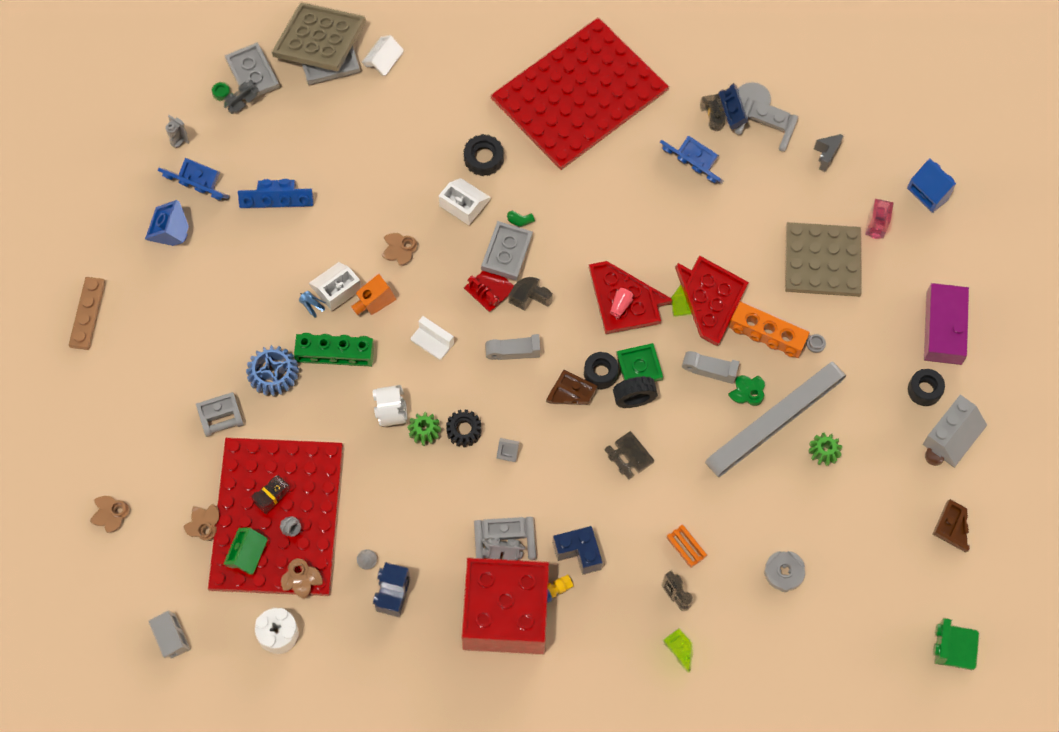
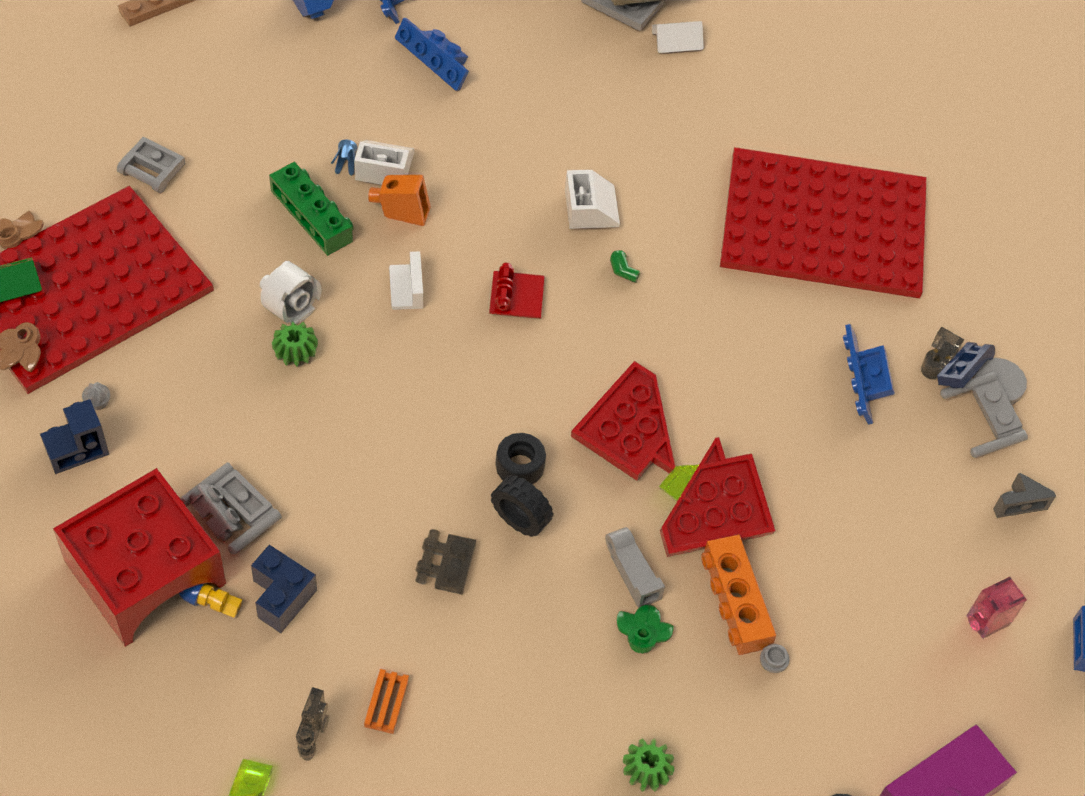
camera: 45 degrees right, 10 degrees down
medium blue gear [246,345,299,397] -> none
clear smoke leg [251,475,290,514] -> none
light grey plate [280,516,301,537] -> none
medium nougat plate [382,233,417,265] -> none
black tyre [446,409,481,447] -> none
black tyre [463,134,504,176] -> none
light grey plate [481,221,533,281] -> none
light grey leg [485,334,540,360] -> none
light grey plate [496,438,519,462] -> none
clear smoke brick [509,277,553,311] -> none
reddish brown wing [546,369,598,405] -> none
coral cone [610,288,633,318] -> none
green plate [616,343,663,382] -> none
light grey beam [705,362,846,477] -> none
dark tan plate [785,222,861,297] -> none

